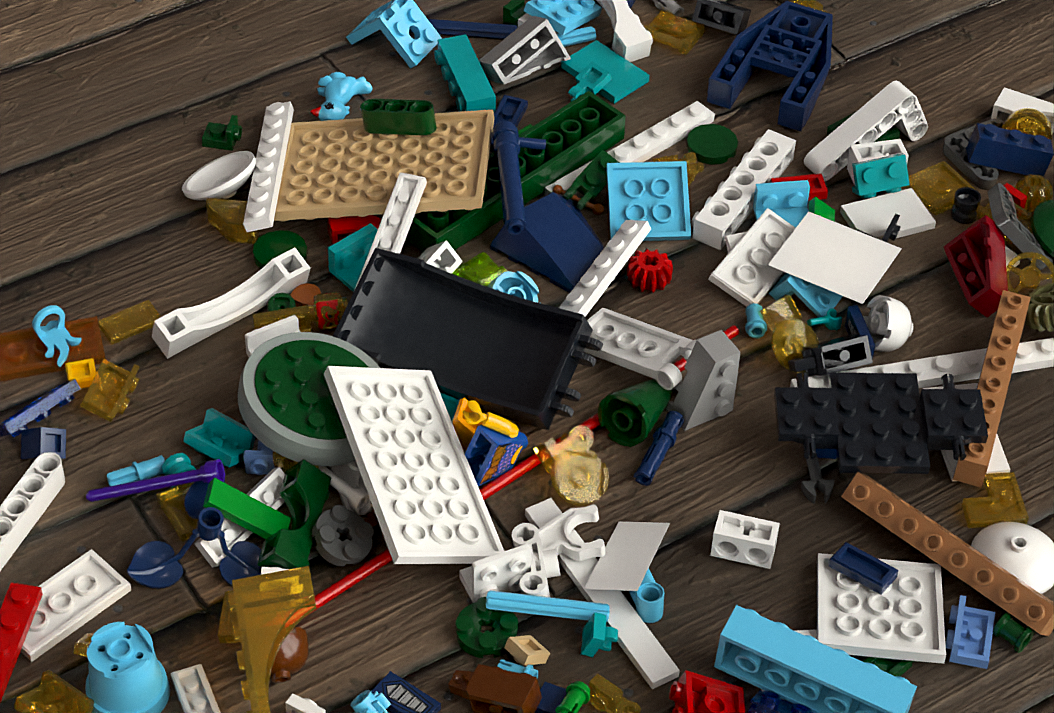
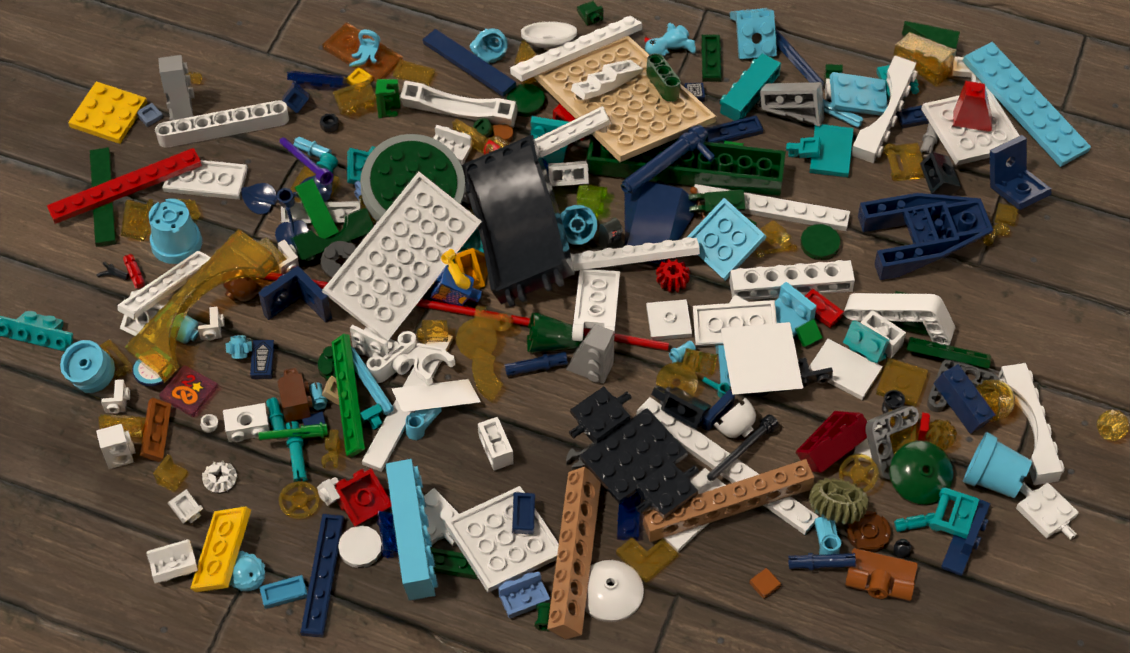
camera: 55 degrees right, 10 degrees up
none -> dark blue bracket [259,266,332,323]
none -> black tile [320,113,339,133]
none -> green tile [331,334,365,457]
none -> green hinge [375,79,401,118]
none -> clear yellow bracket [417,320,448,344]
none -> dark blue tile [422,29,516,97]
none -> medium azure hair [470,28,508,64]
none -> clear yellow tile [472,347,503,402]
none -> white slope [571,60,643,100]
none -> pearl dark grey leg [599,217,624,249]
none -> clear blue plate [617,493,641,541]
none -> white plate [646,299,692,340]
none -> dark green tile [701,34,721,82]
none -> black piece [707,414,779,481]
none -> dark green tile [907,337,991,368]

